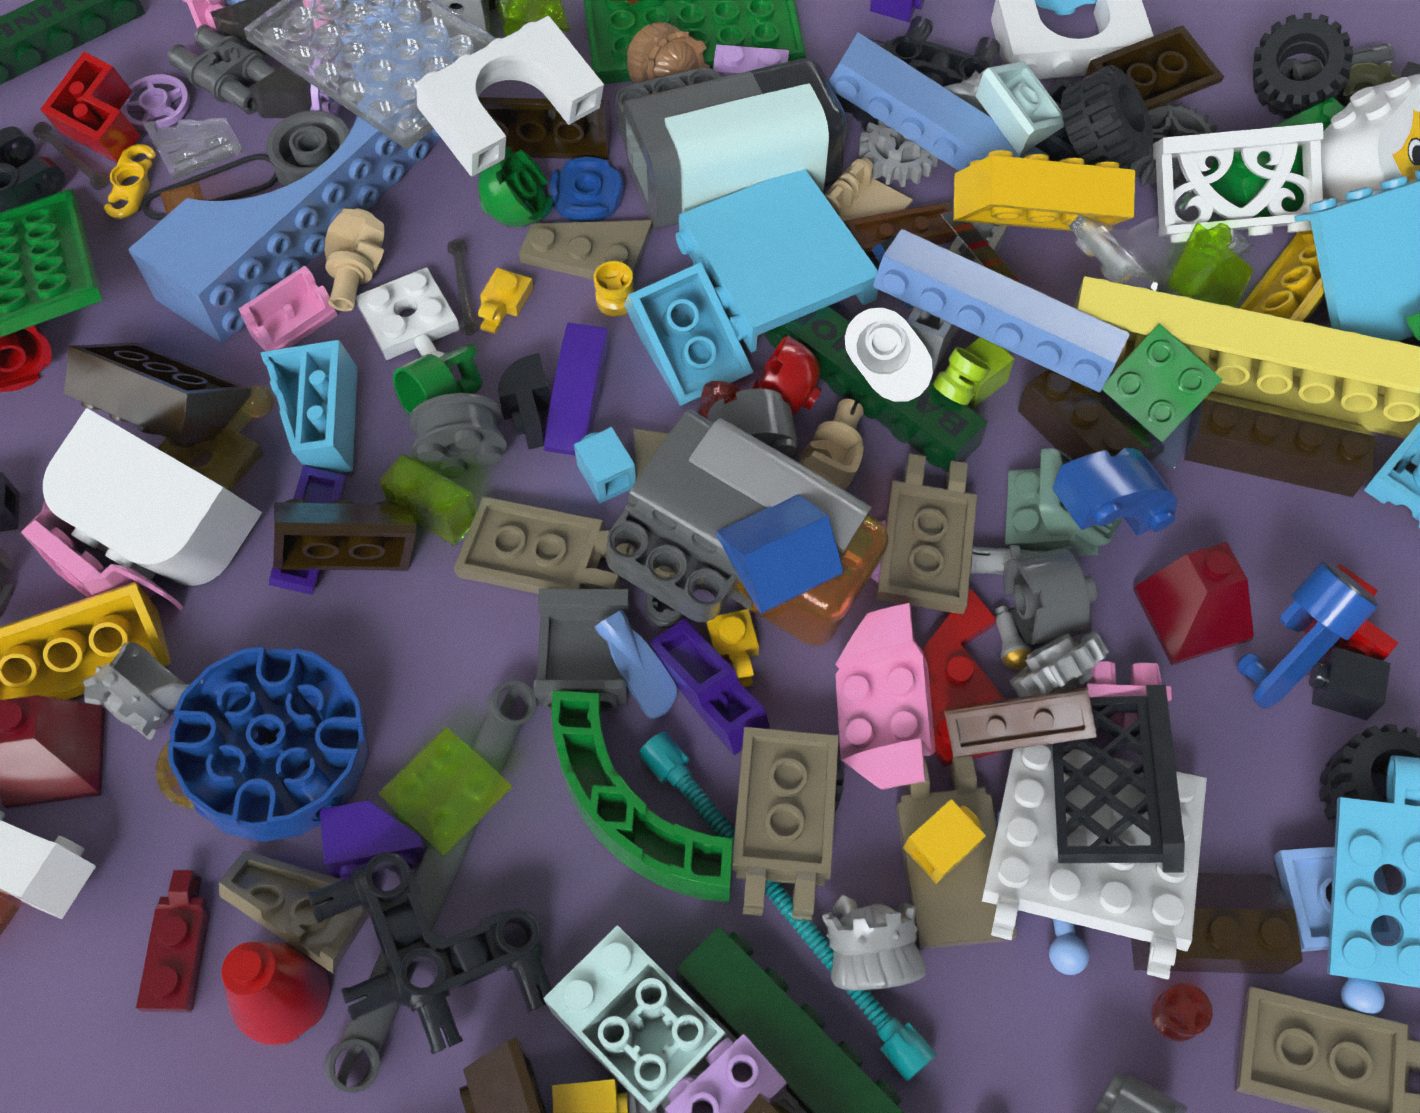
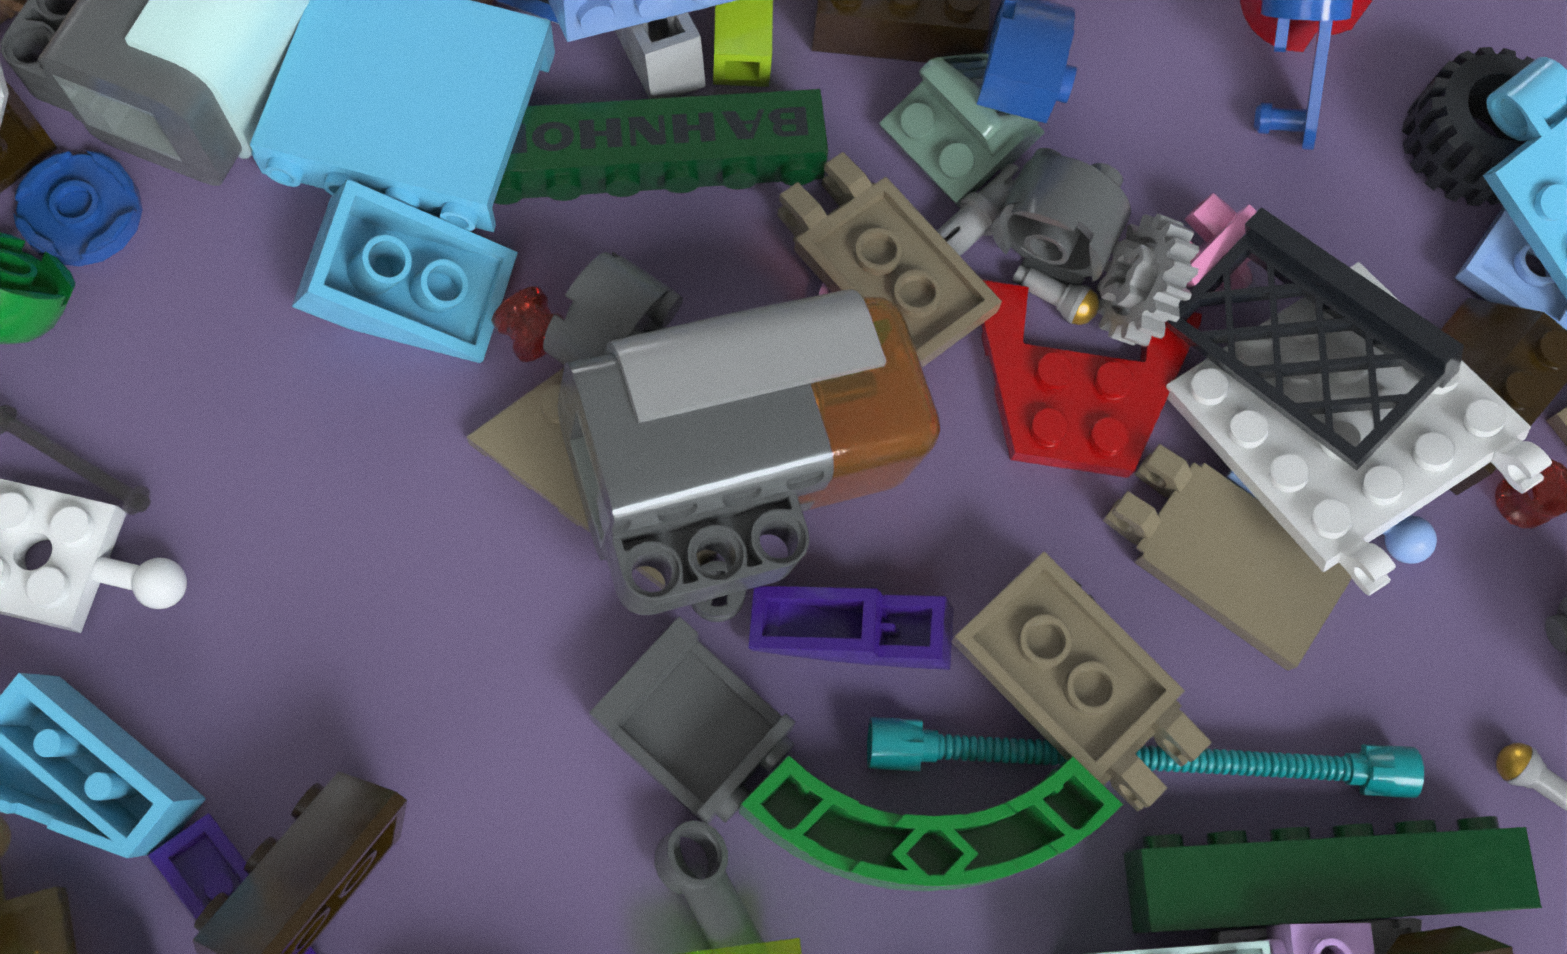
camera: 60 degrees left, 10 degrees up
clear neon green brick [380,454,477,546] -> none
green piece [393,344,483,415] -> none
dark grey wheel [409,393,507,478] -> none
dark tan tile [453,496,635,594] -> none
yellow plate [478,268,534,334] -> none
black brick [498,353,550,449] -> none
dark tan wing [519,220,653,280] -> none
dark purple slope [544,322,609,456] -> none
medium azure brick [574,427,636,504] -> none
yellow wheel [593,261,634,317] -> none
medium blue piece [594,609,677,719] -> none
yellow plate [706,609,759,688] -> none
blue slope [716,494,843,615] -> none
red cylinder [752,335,822,416] -> none
tan piece [799,399,864,490] -> none
light grey hair [822,895,927,991] -> none
bright pink piece [835,603,936,790] -> none
white piece [845,307,933,402] -> none
yellow brick [903,799,986,885] -> none
lime wheel [933,347,991,405] -> none
tile [945,687,1097,757] -> none
dark red slope [1133,542,1254,665] -> none
black brick [1309,647,1391,721] -> none

